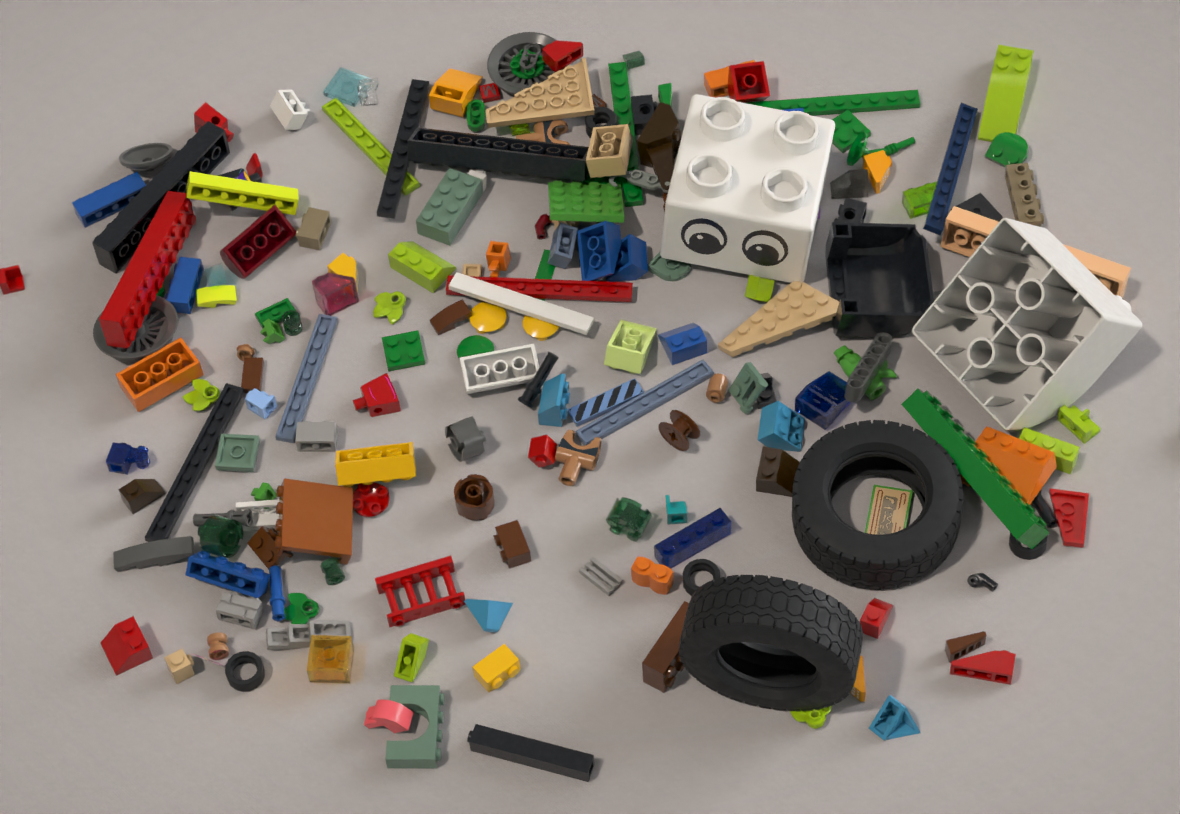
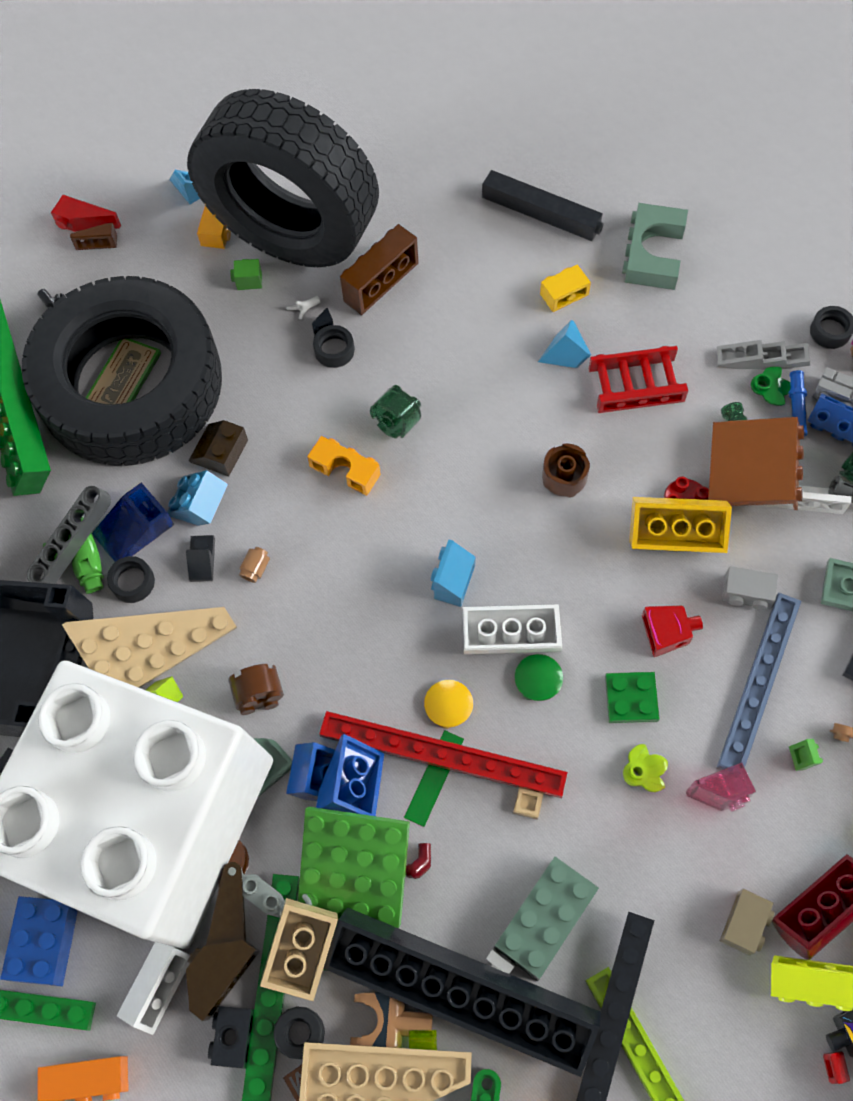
camera: 170 degrees left, 10 degrees up
reddish brown tile [241,357,264,393] -> none
light blue brick [245,388,277,419] -> none
reddish brown bracket [247,526,294,570] -> none
bright green tile [251,482,276,509] -> none
green plate [254,298,297,329] -> none
clear green wheel [282,310,303,336] -> none
clear yellow brick [307,635,354,684] -> none
yellow slope [327,253,358,296] -> none
coral brick [364,700,414,733] -> none
lime slope [388,241,456,293] -> none
lime slope [394,633,429,682] -> none
reddish brown slope [430,299,471,335] -> none
dark grey brick [445,416,486,462] -> none
white tile [449,272,594,335] -> none
yellow dish [469,301,507,334] -> none
orange brick [486,241,511,277] -> none
reddish brown brick [493,520,531,569] -> none
black pin [517,351,559,408] -> none
red brick [528,435,557,468] -> none
sand blue brick [547,222,578,269] -> none
medium nougat connector [555,429,602,486] -> none
medium blue tile [568,378,644,427] -> none
sand blue tile [575,359,714,446] -> none
light grey tile [579,557,622,596] -> none
yellowish green slope [604,320,657,374] -> none
orange brick [631,557,674,595] -> none
clear blue brick [654,508,731,569] -> none
green slope [658,83,672,106] -> none
blue slope [658,323,707,365] -> none
reddish brown piece [658,410,700,451] -> none
teal panel [665,495,687,525] -> none
red slope [727,61,770,103] -> none
sand green plate [728,362,768,414] -> none
red slope [860,598,893,639] -> none
none -> black tyre [107,556,155,603]
none -> reddish brown brick [228,664,284,715]
none -> light orange arch [307,436,381,496]

